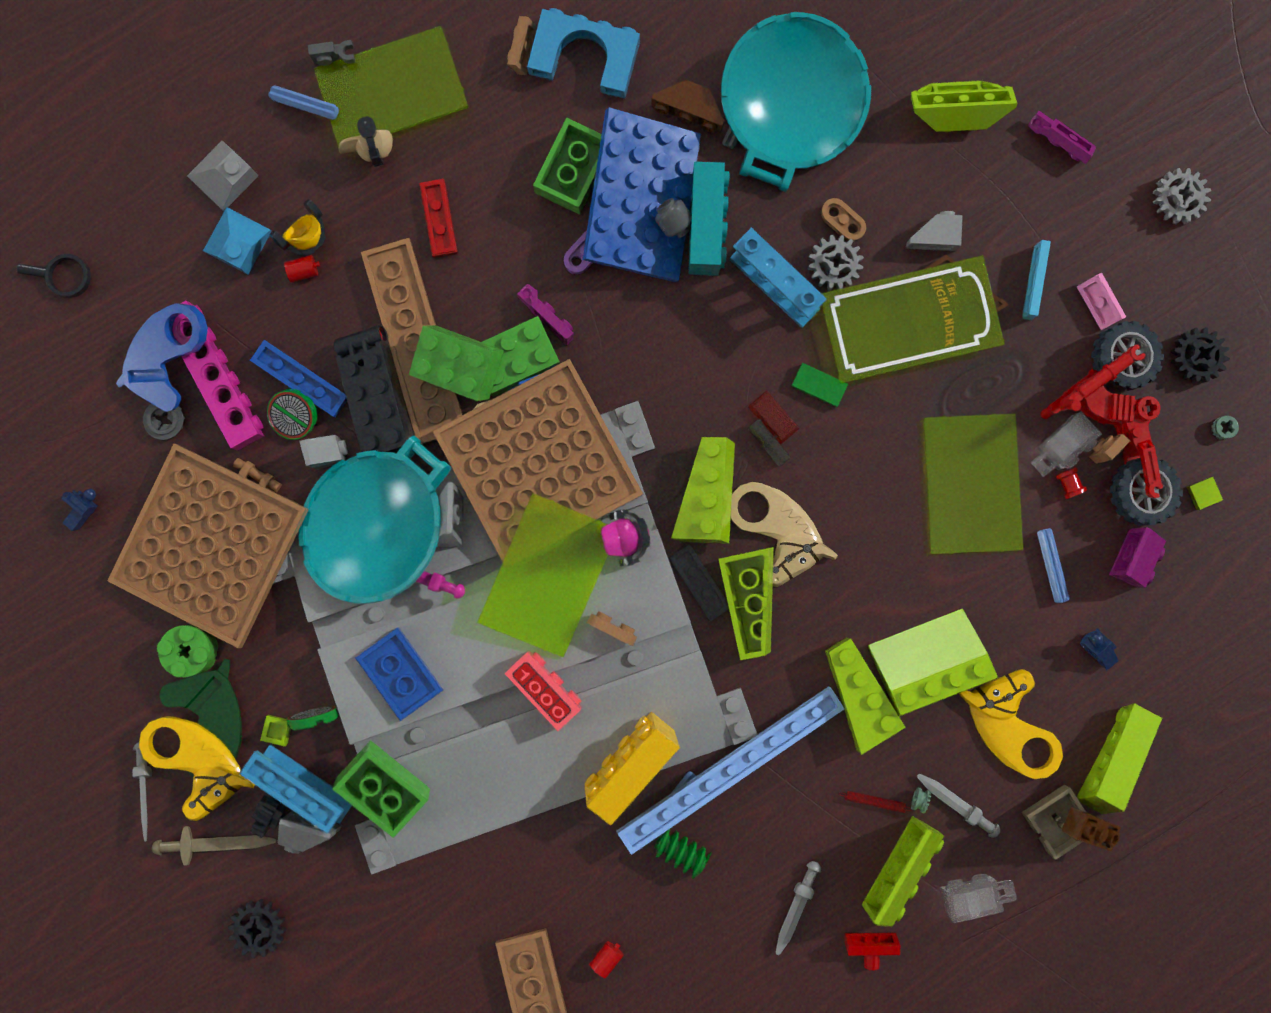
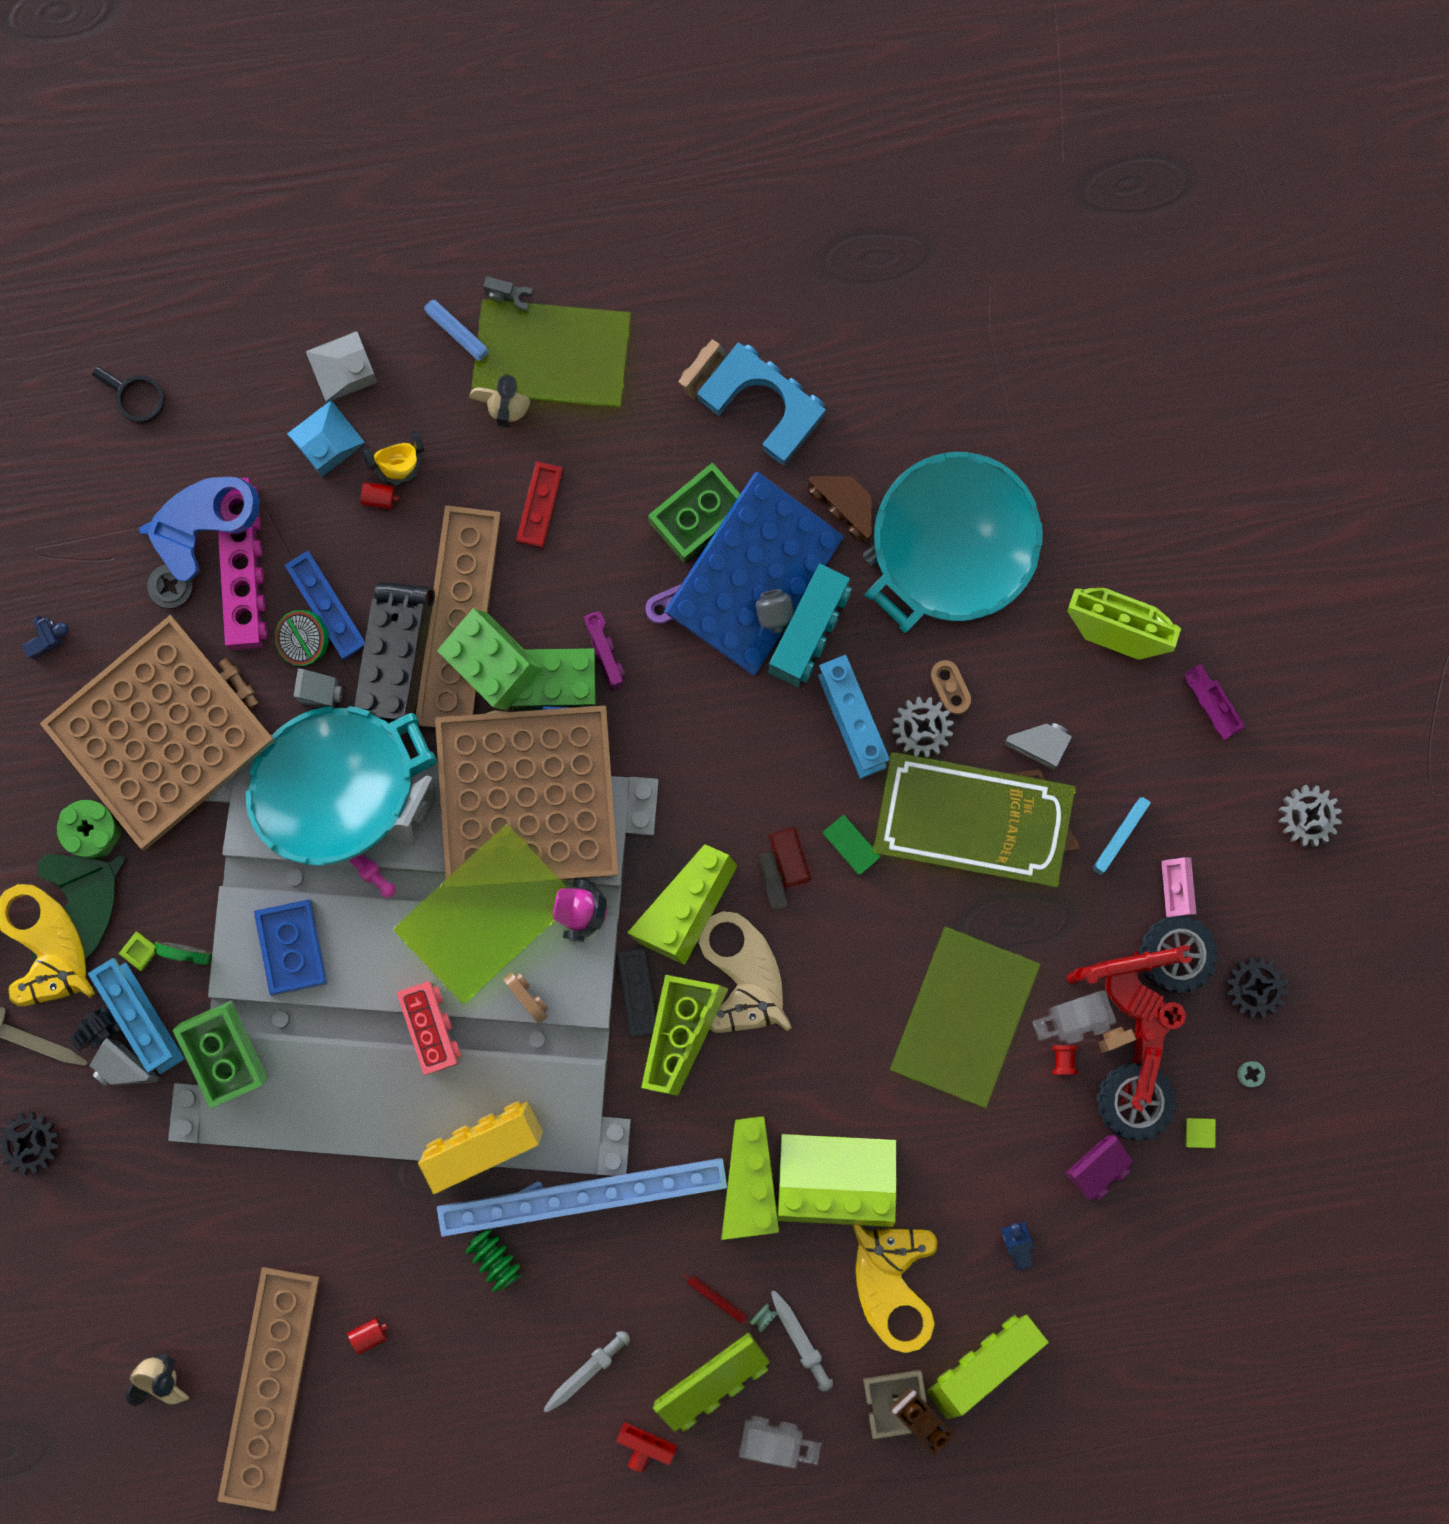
camera: 20 degrees right, 5 degrees down
medium blue axle [1037,528,1069,603] -> none

